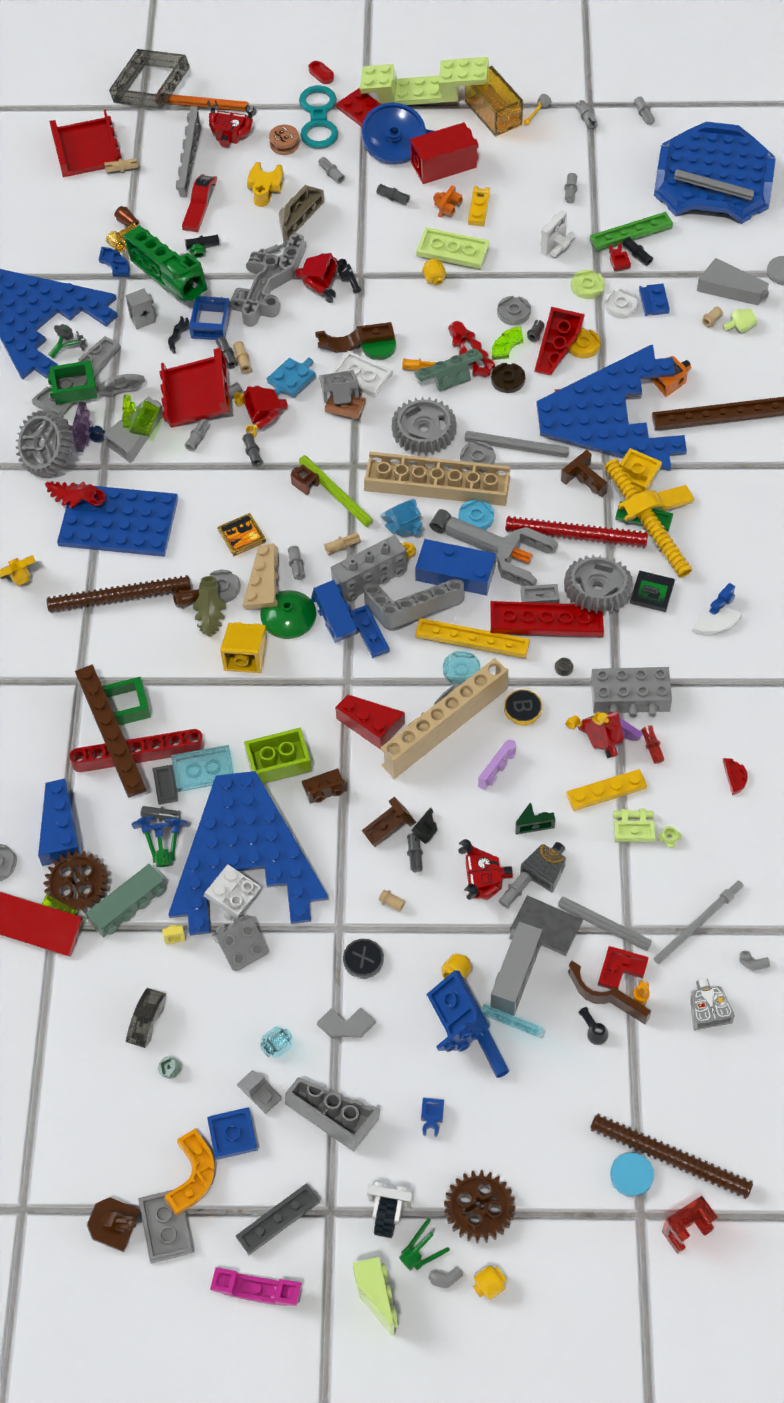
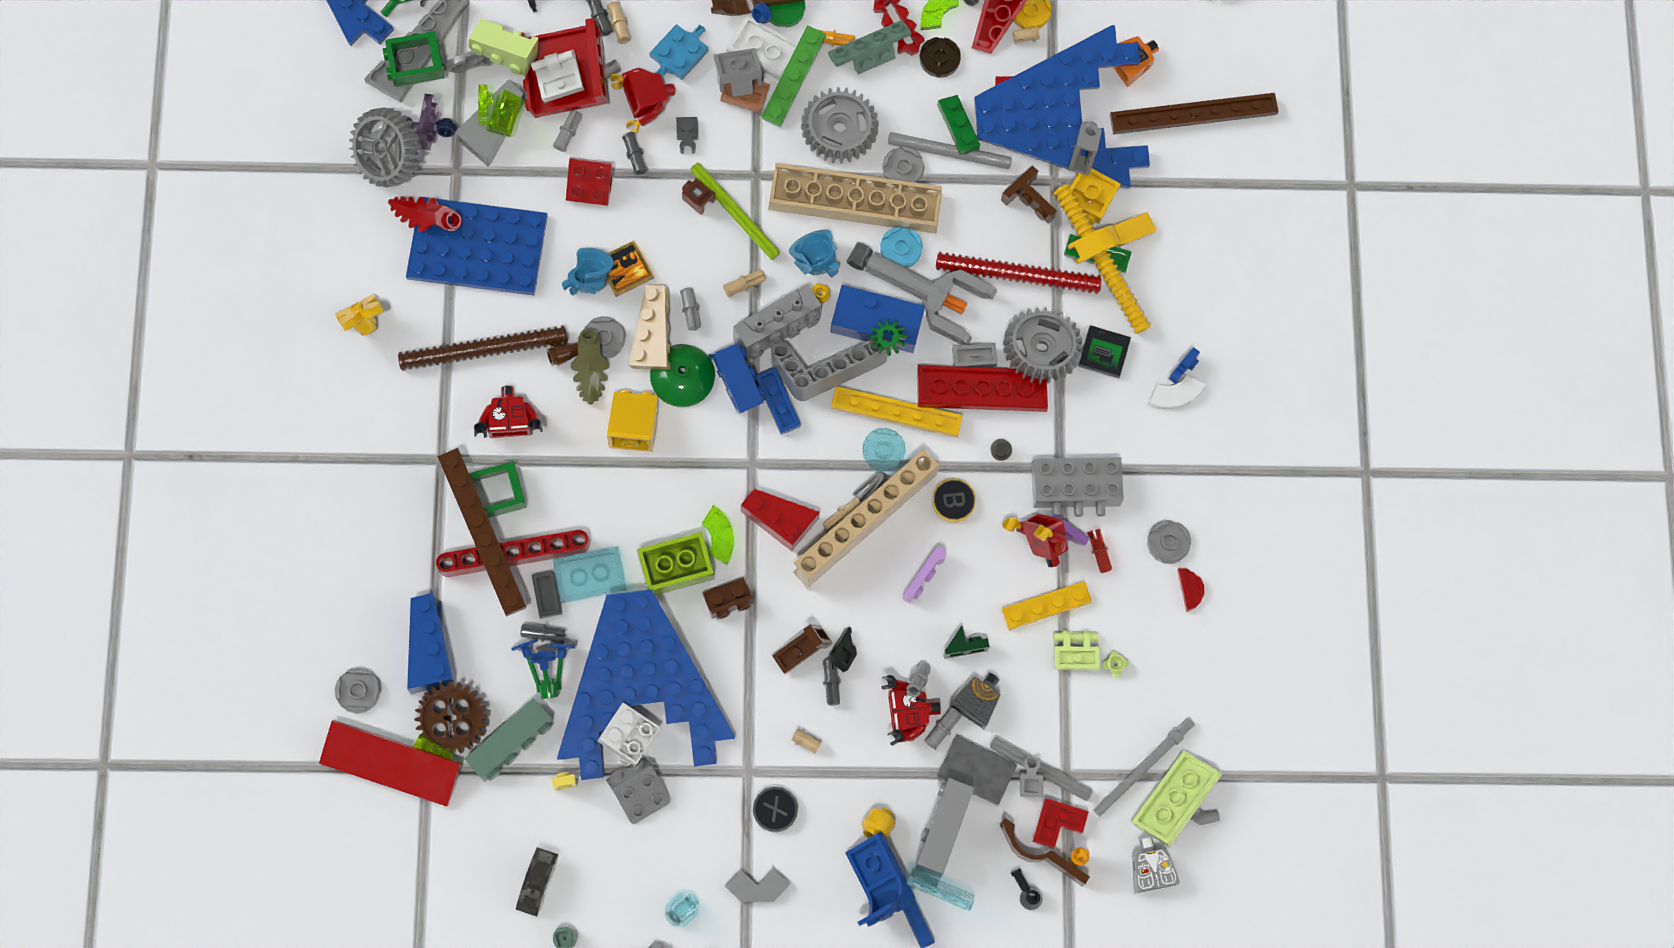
camera: 10 degrees left, 15 degrees up
none -> yellowish green wedge [468,19,538,76]
none -> red torso [474,386,543,438]
none -> white plate [531,50,584,103]
none -> dark azure helmet [562,248,614,296]
none -> red plate [565,157,613,206]
none -> dark grey plate [676,117,698,154]
none -> clear neon green tile [702,505,734,565]
none -> blue plate [752,2,771,24]
none -> bright green plate [761,25,826,128]
none -> green gear [870,319,907,356]
none -> light grey pin [907,662,931,697]
none -> green plate [937,95,980,155]
none -> tan pin [1013,25,1040,44]
none -> light grey plate [1020,757,1044,798]
none -> light grey torso [1068,121,1102,176]
none -> yellowish green plate [1132,751,1222,847]
none -> light grey tile [1147,520,1191,564]

